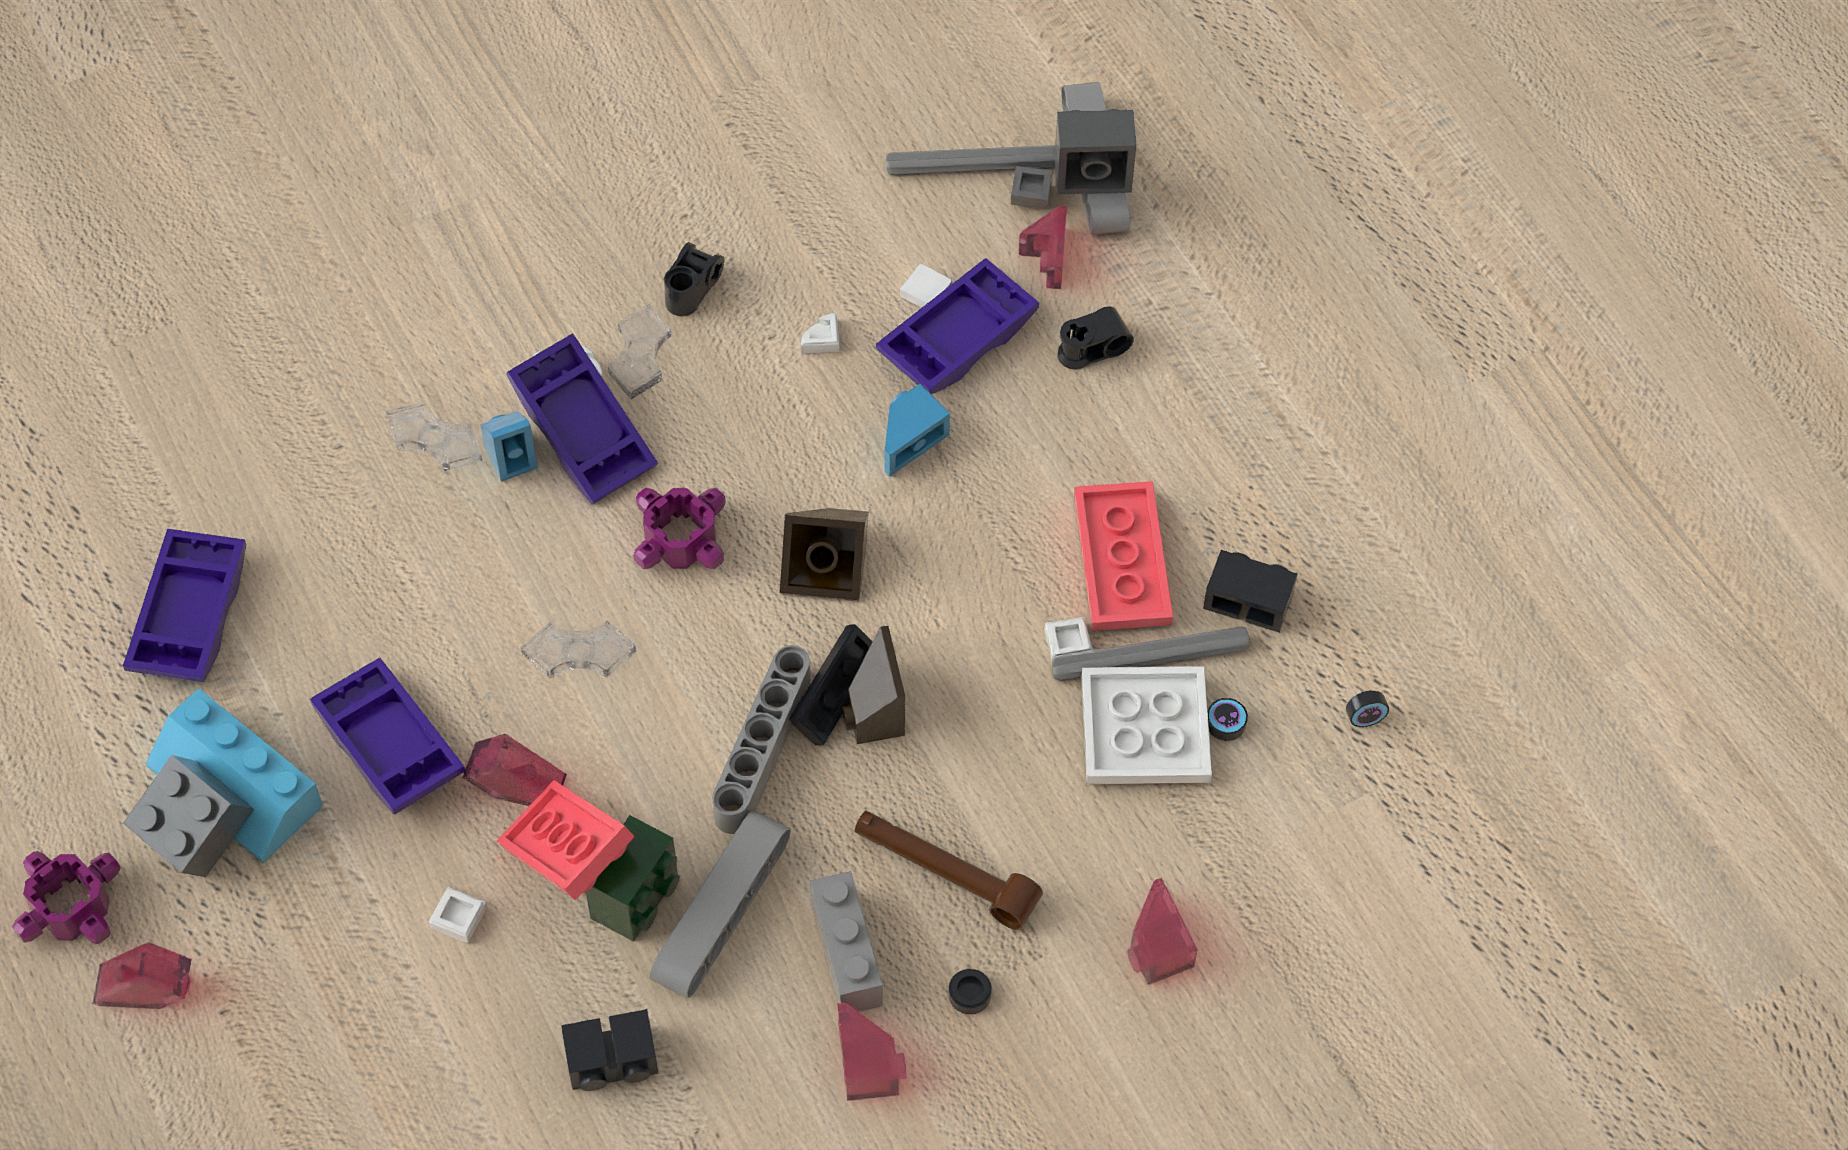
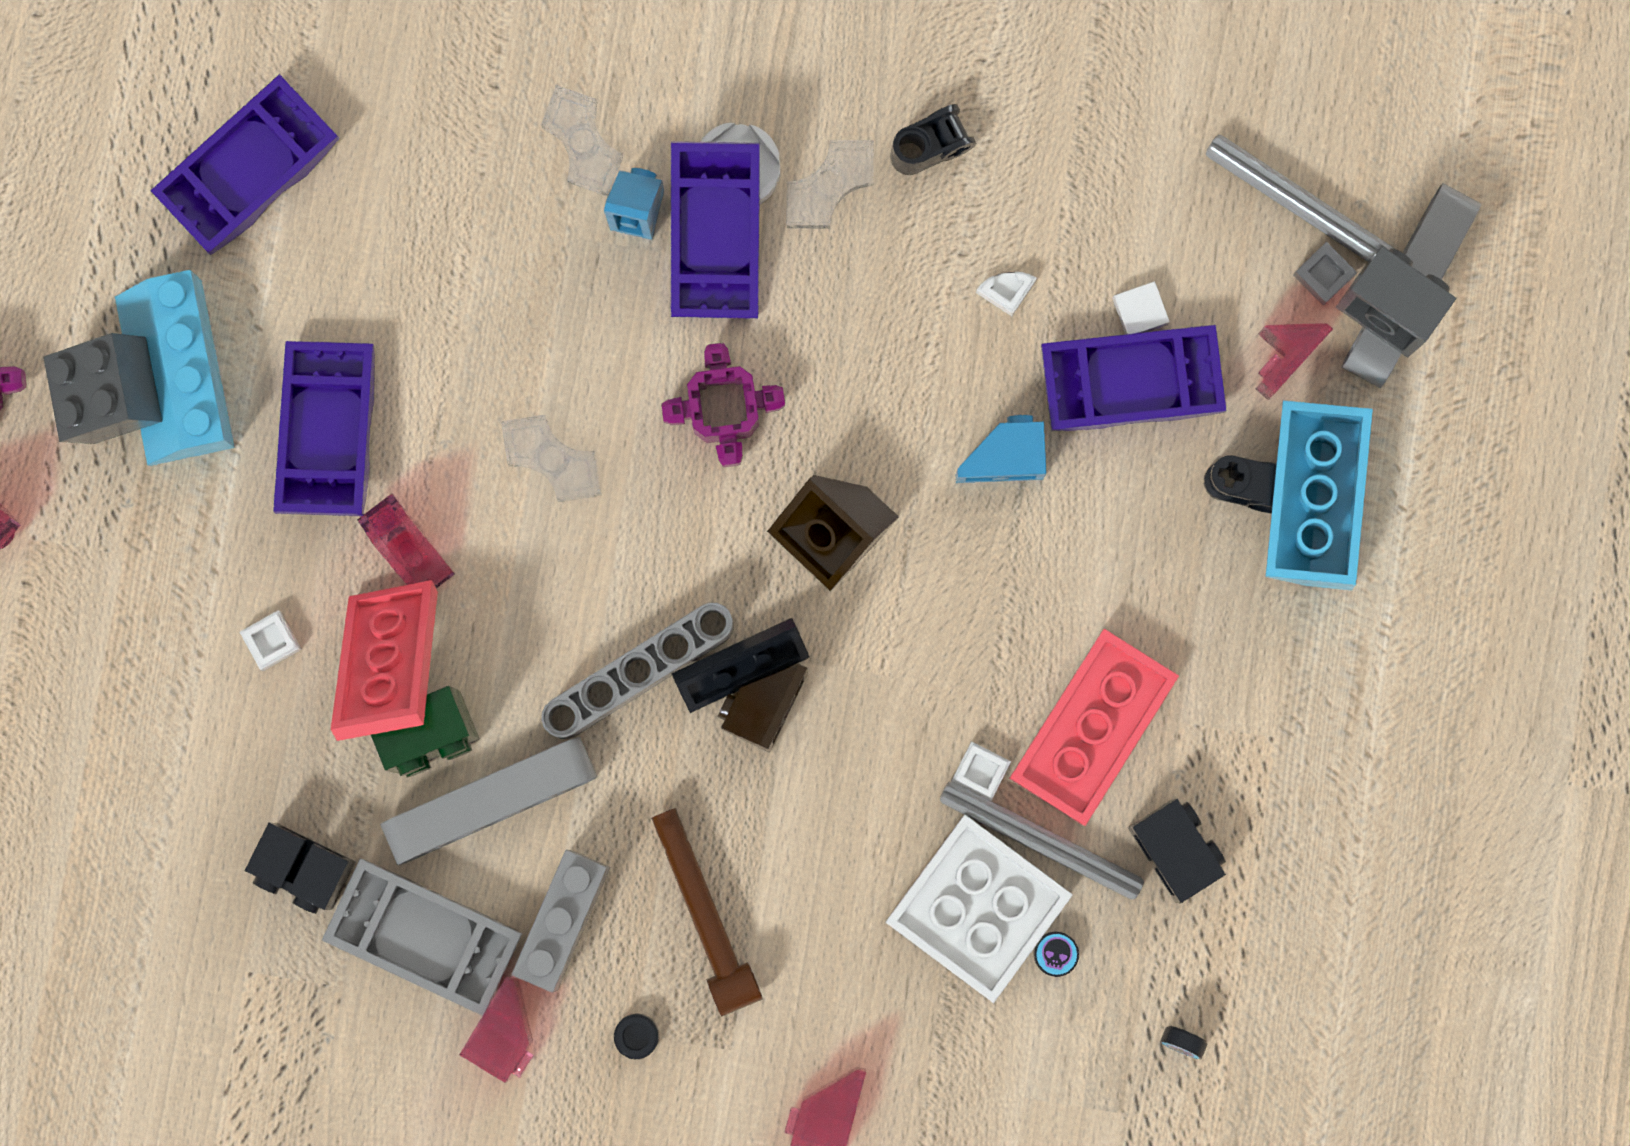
camera: 40 degrees right, 25 degrees up
none -> light grey slope [322,858,523,1016]
none -> medium azure slope [1265,400,1373,591]

